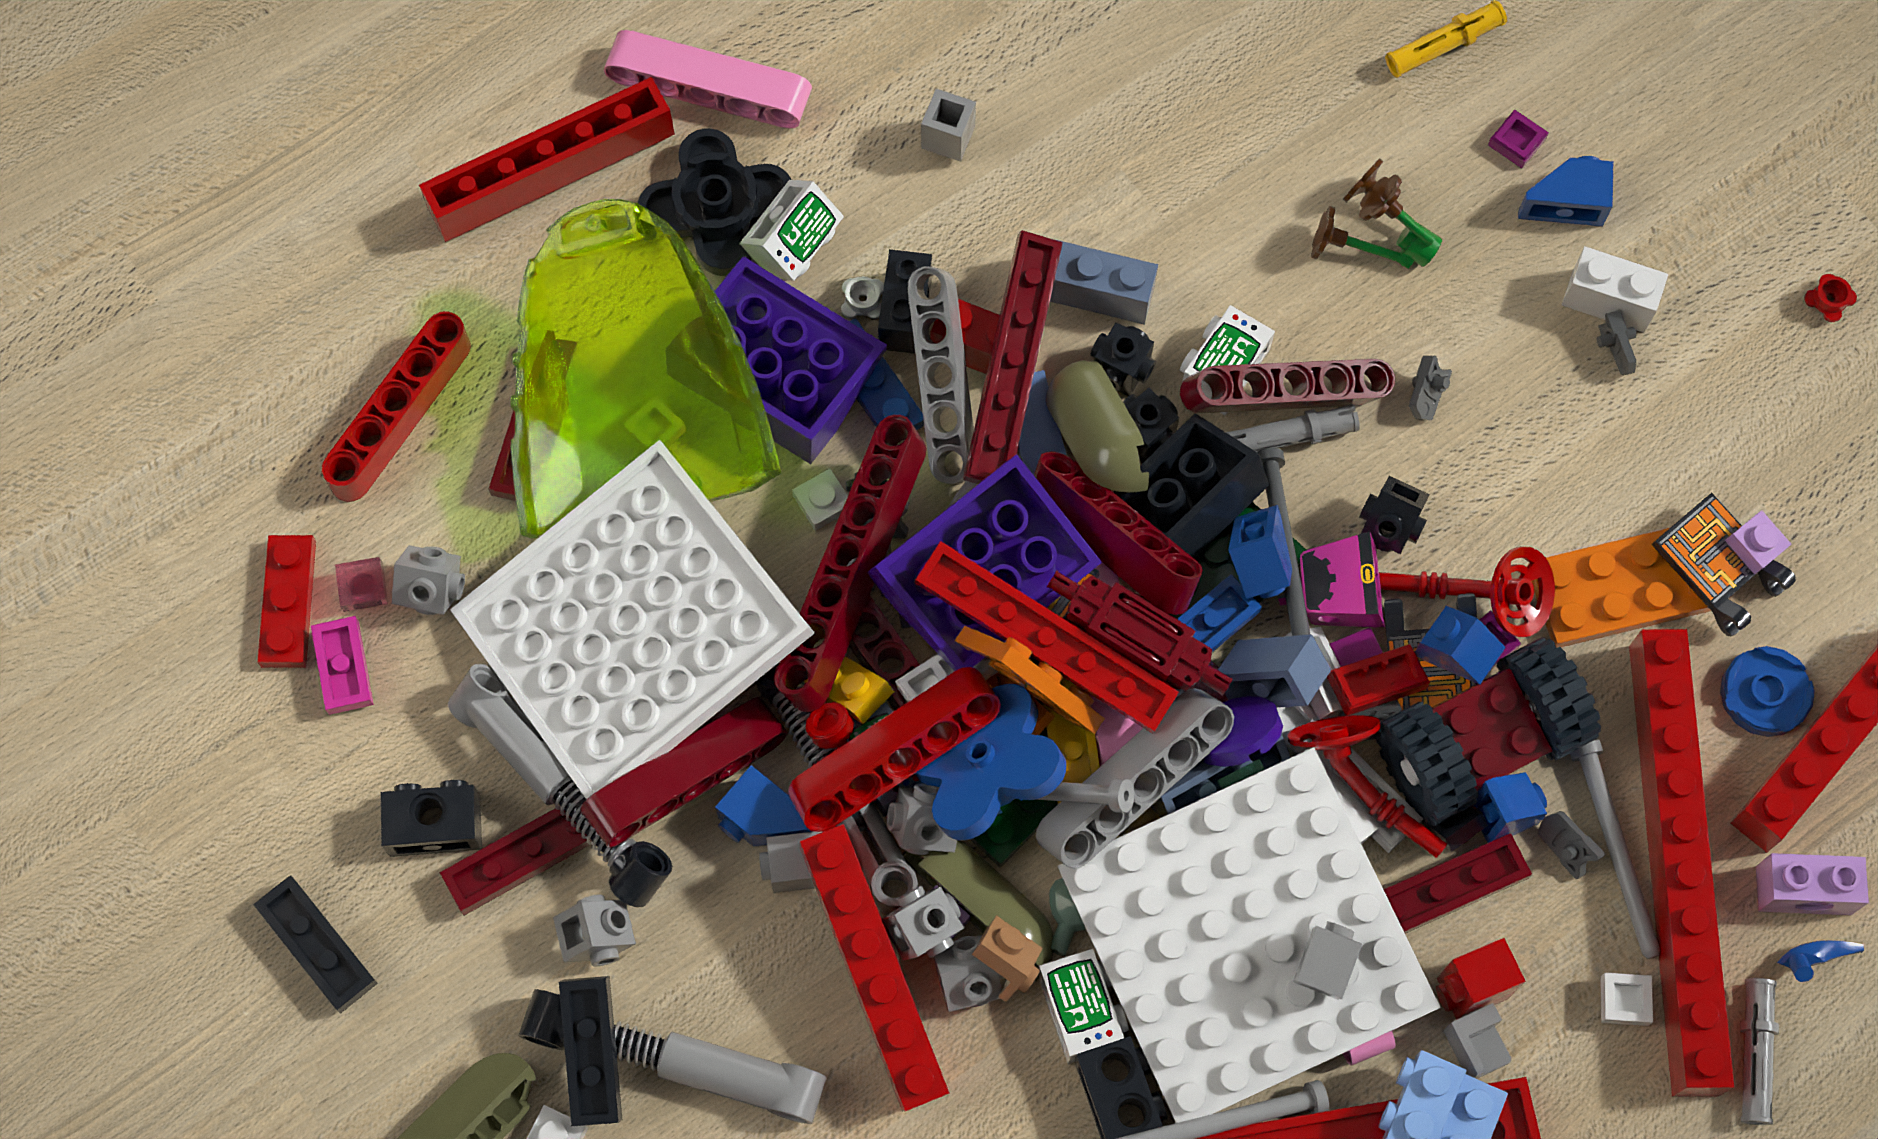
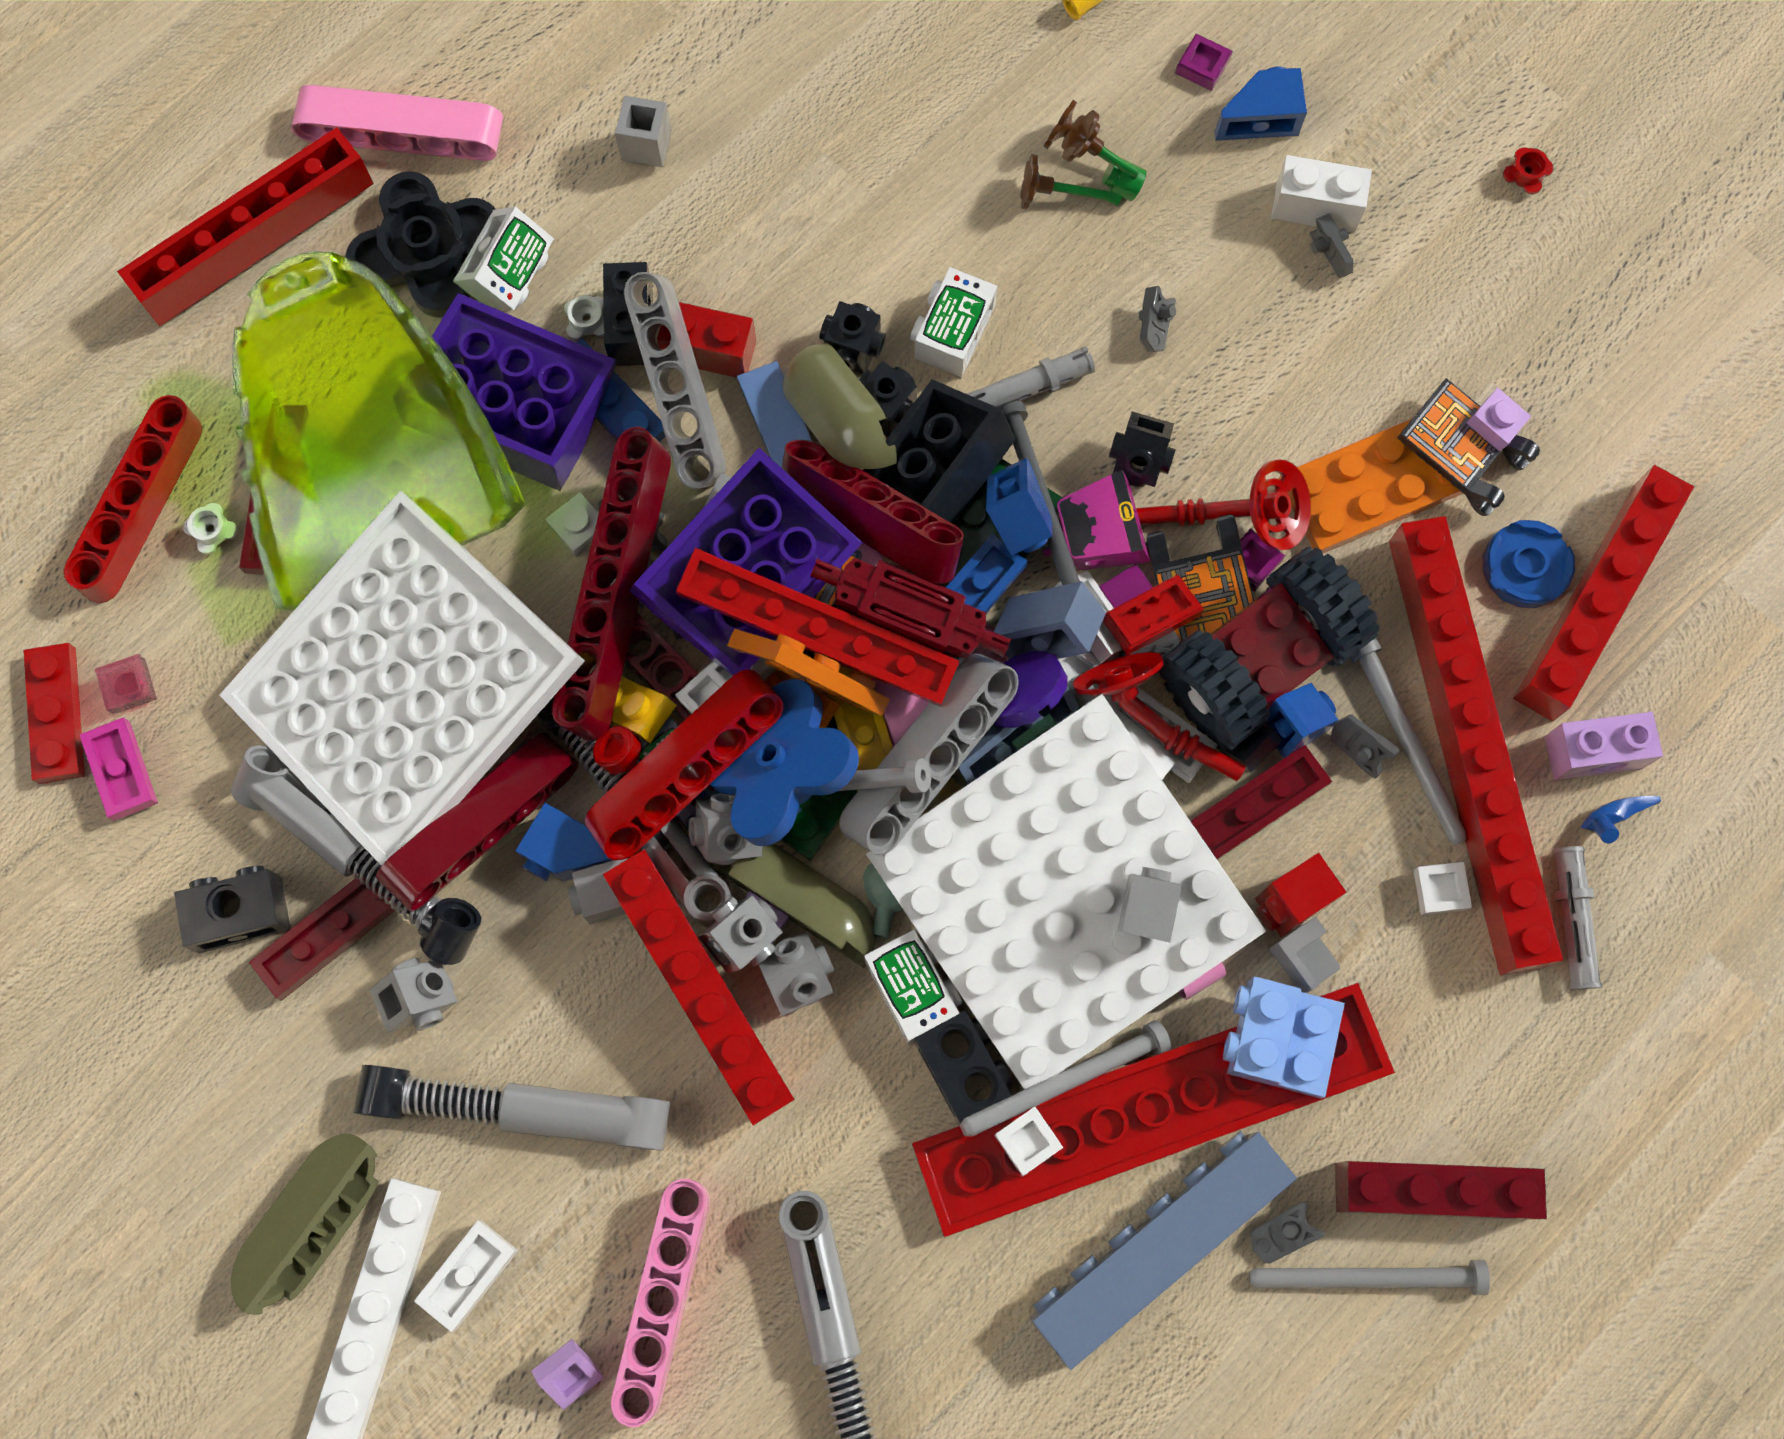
camera: 10 degrees left, 5 degrees up
black plate [253,875,378,1014] -> none
light grey brick [391,545,465,615] -> none
black plate [559,976,623,1127] -> none
dark red tile [963,230,1063,484] -> none
medium nougat bracket [972,915,1043,1002] -> none
sand blue brick [1050,238,1159,325] -> none
dark red beam [1180,359,1395,413] -> none
blue slope [1415,606,1506,685] -> none
none -> plate [183,503,237,555]

